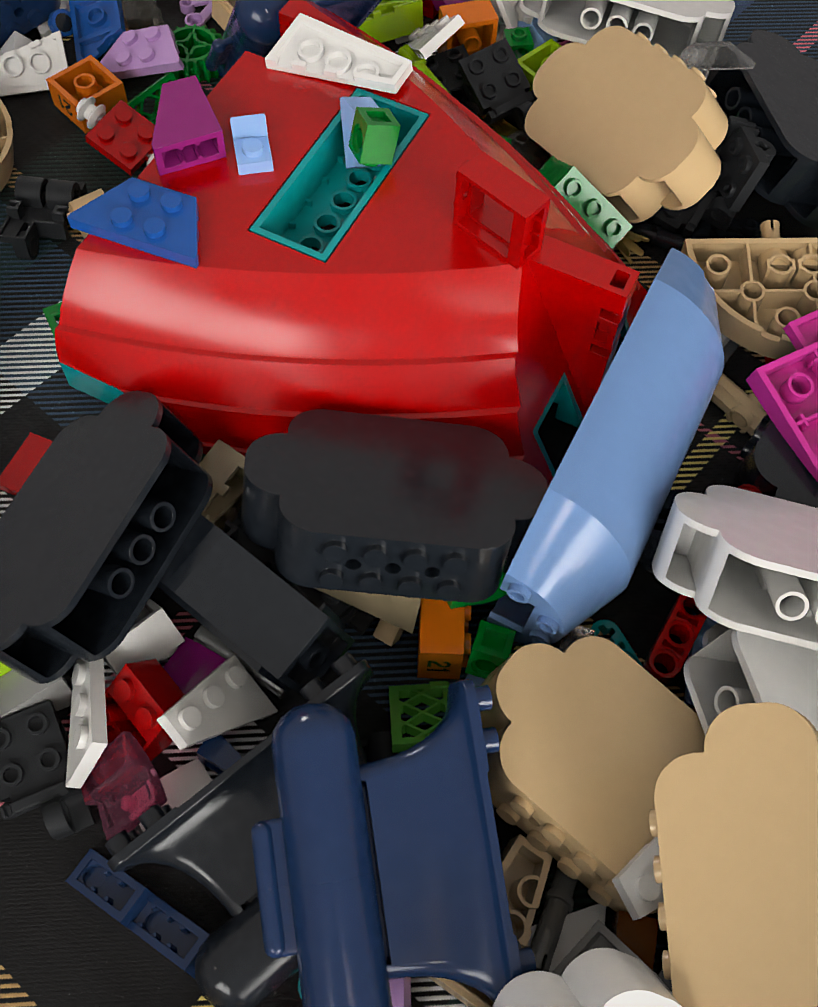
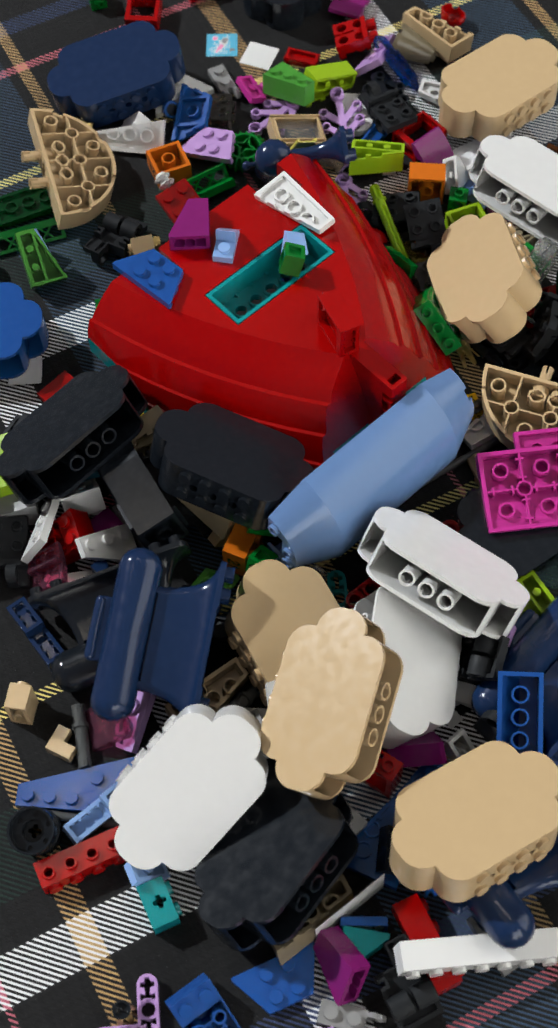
camera: 25 degrees right, 0 degrees up
white wing [407,14,465,59] -> none

